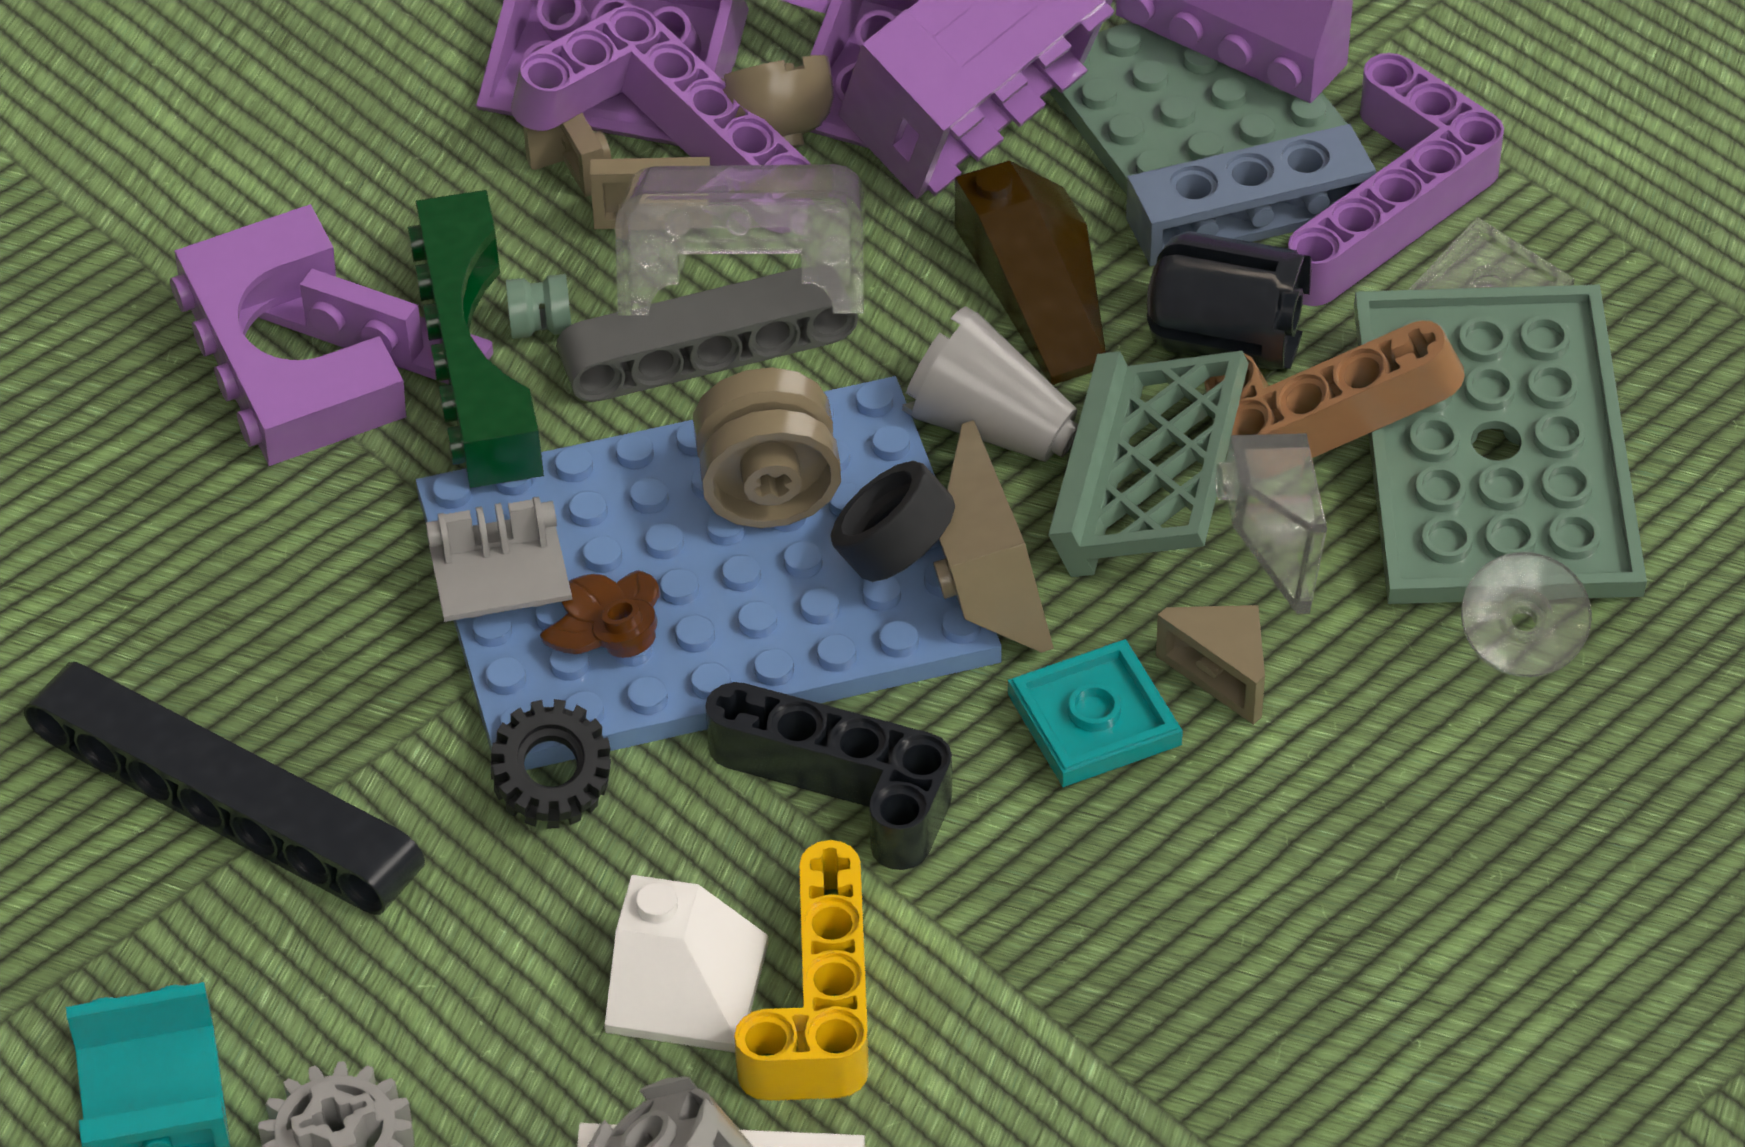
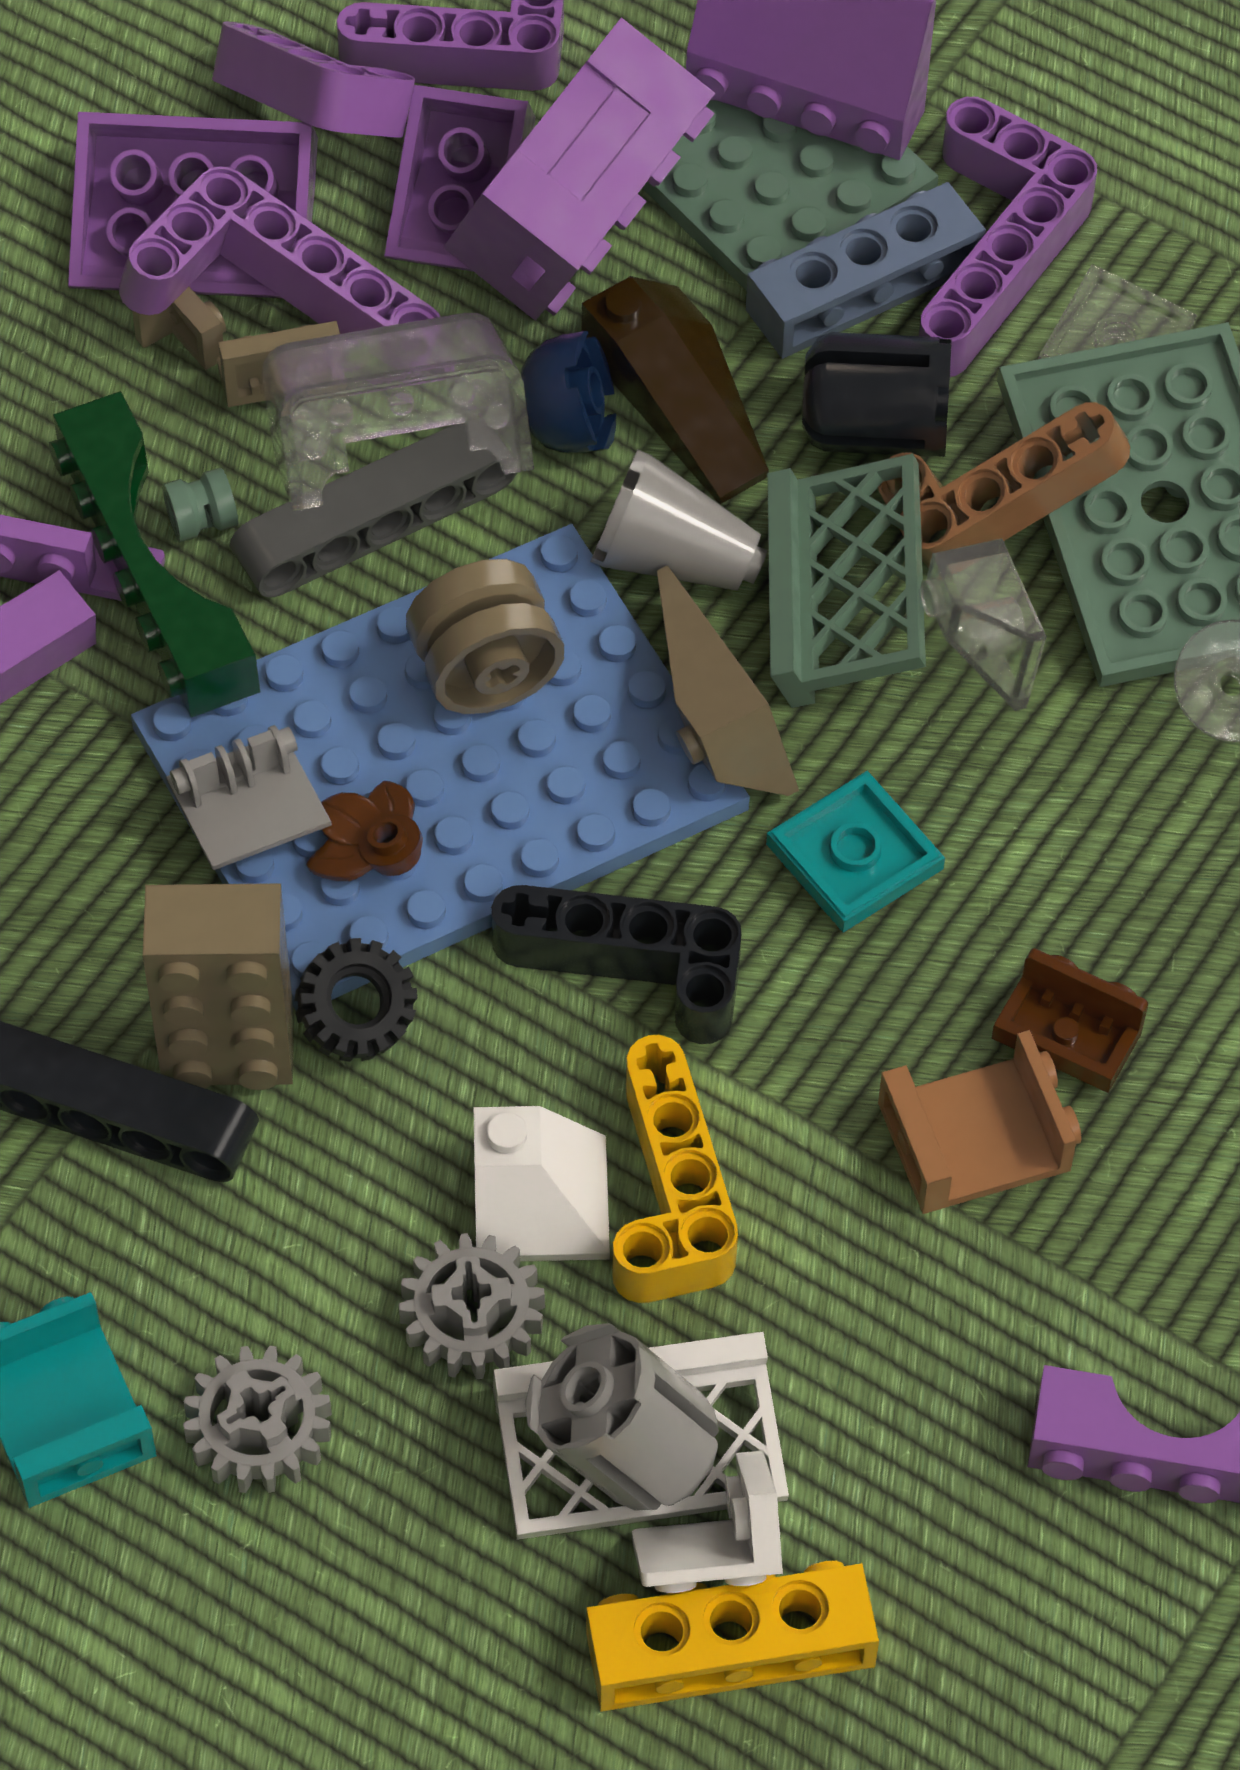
camera: 15 degrees left, 10 degrees up
dark tan cylinder [721,55,834,148] -> none
black tyre [830,461,955,582] -> none
dark tan slope [1156,605,1265,725] -> none
none -> dark tan brick [143,883,294,1090]
none -> light grey gear [399,1233,545,1379]
none -> dark blue cylinder [511,331,616,453]
none -> medium nougat panel [878,1030,1081,1214]
none -> reddish brown bracket [991,948,1148,1093]

